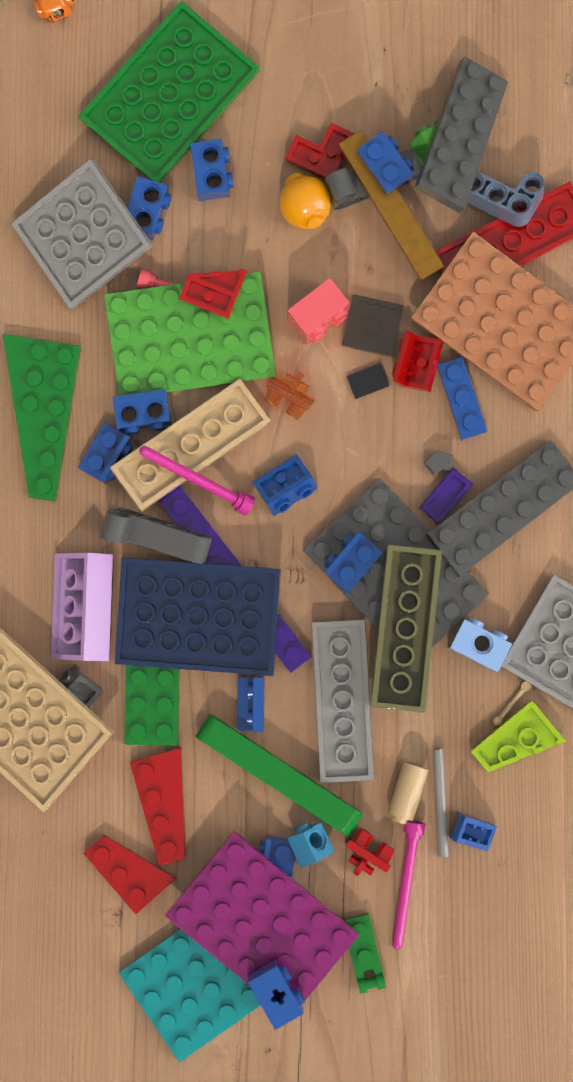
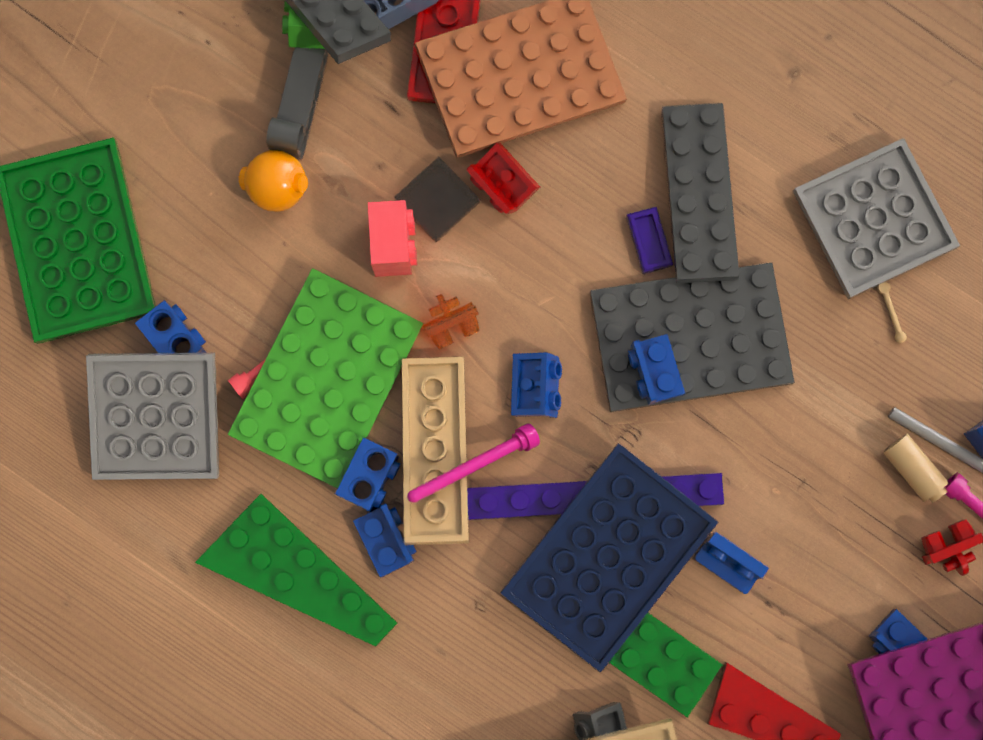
camera: 55 degrees left, 5 degrees down
lavender slope [51,553,113,661] -> none
dark grey beam [100,508,212,564] -> none
red wing [179,269,247,319] -> none
blue brick [190,139,233,201] -> none
green beam [195,714,364,837] -> none
red plate [285,123,354,179] -> none
dark azure brick [287,822,335,867] -> none
light grey plate [312,620,374,783] -> none
pearl gold tile [338,130,444,281] -> none
black piece [346,363,389,399] -> none
blue bracket [357,131,415,195] -> none
olive brick [370,545,442,713] -> none
dark grey piece [424,452,453,476] -> none
blue plate [437,357,487,441] -> none
light blue brick [448,617,512,672] -> none
lime wing [470,700,566,772] -> none

